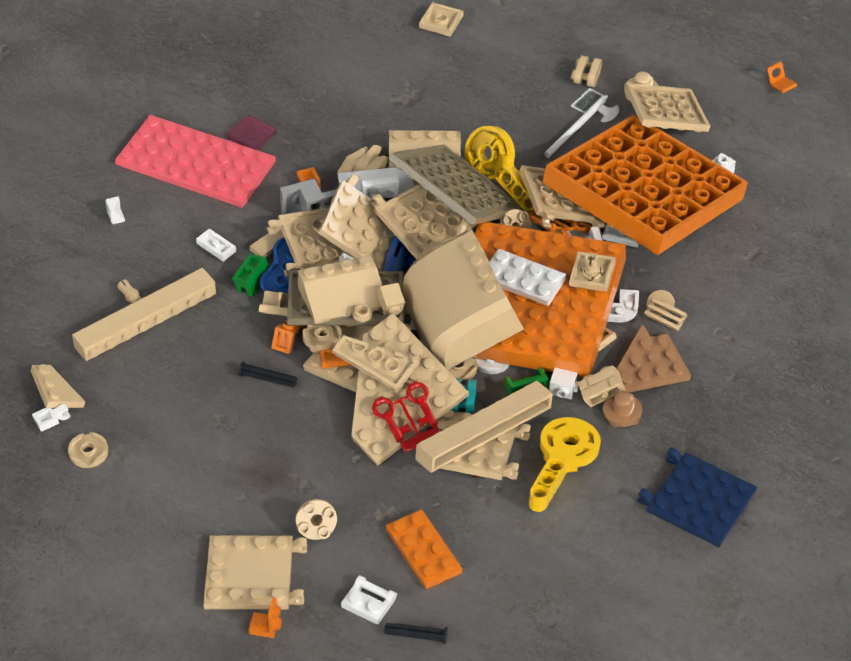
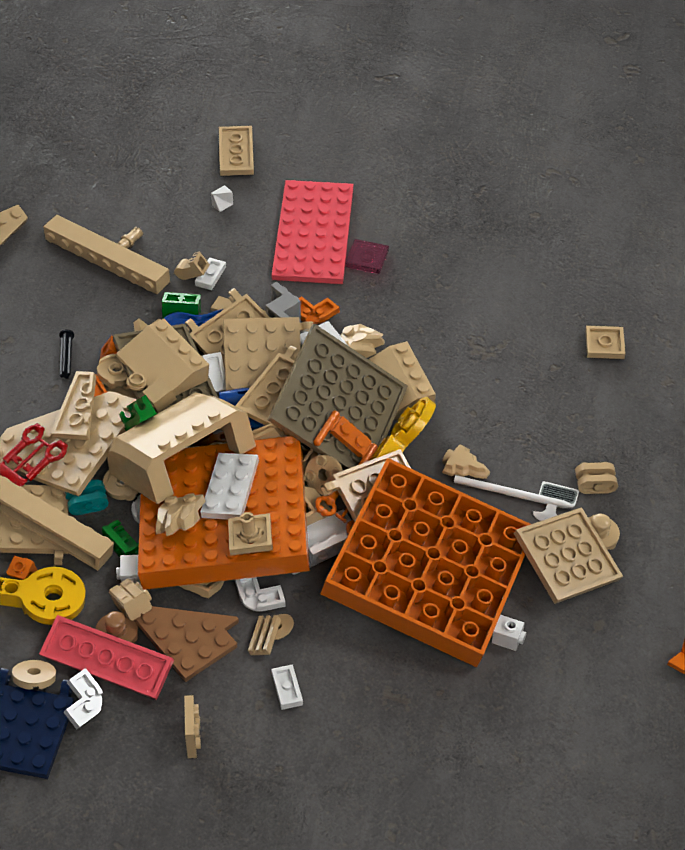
camera: 70 degrees right, 0 degrees up
none -> orange bracket [6,555,38,580]
none -> tan tile [12,660,56,690]
none -> coral plate [39,615,174,700]
none -> white plate [64,668,103,729]
none -> green hinge [119,395,157,431]
none -> tan plate [156,493,206,536]
none -> tan leg [174,251,210,280]
none -> tan plate [184,695,201,758]
none -> tan plate [219,126,254,176]
none -> white plate [271,664,303,710]
none -> orange plate [313,410,378,465]
none -> tan rock [443,445,490,479]

